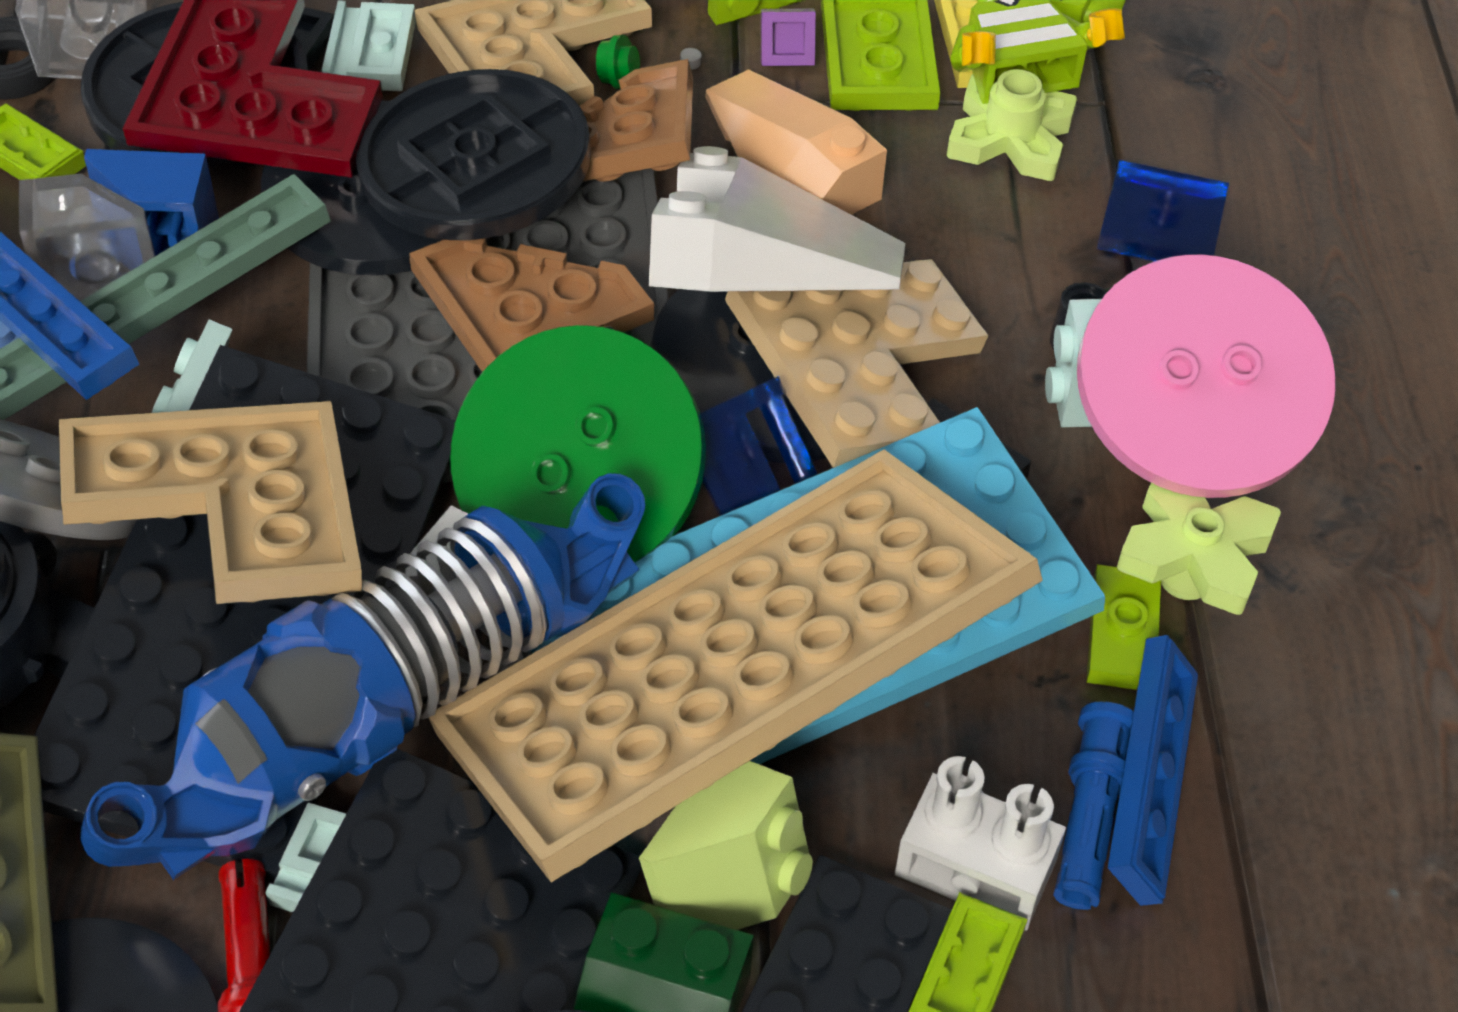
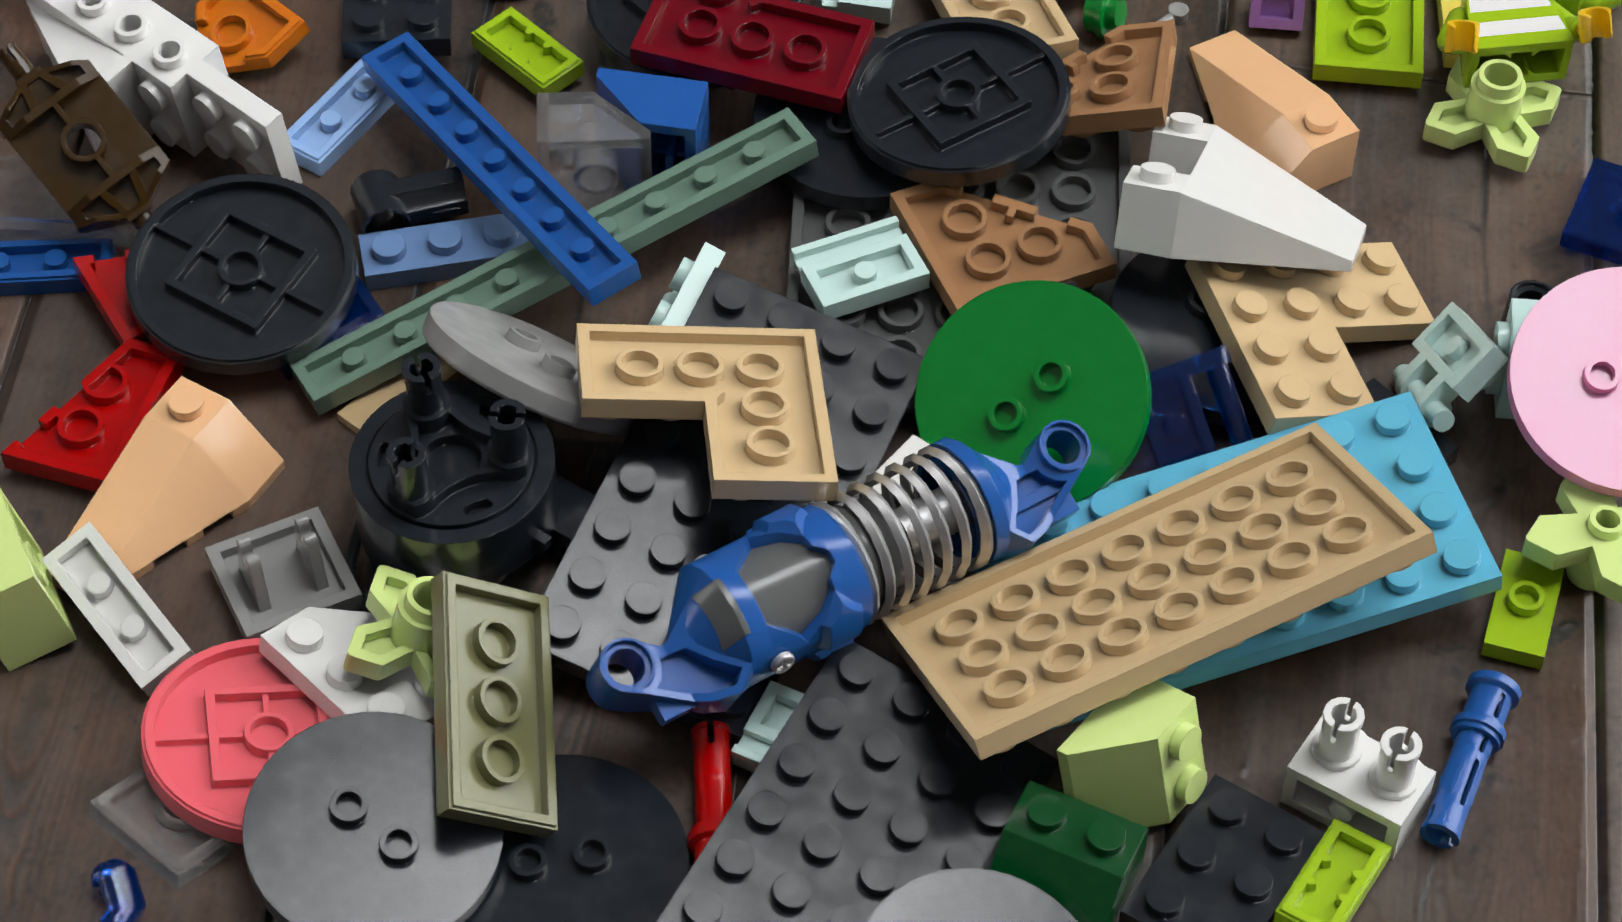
camera: 10 degrees right, 0 degrees up
blue tile [1108,635,1198,906] -> none
none -> light aqua plate [791,216,930,318]
none -> light aqua plate [1392,302,1509,432]

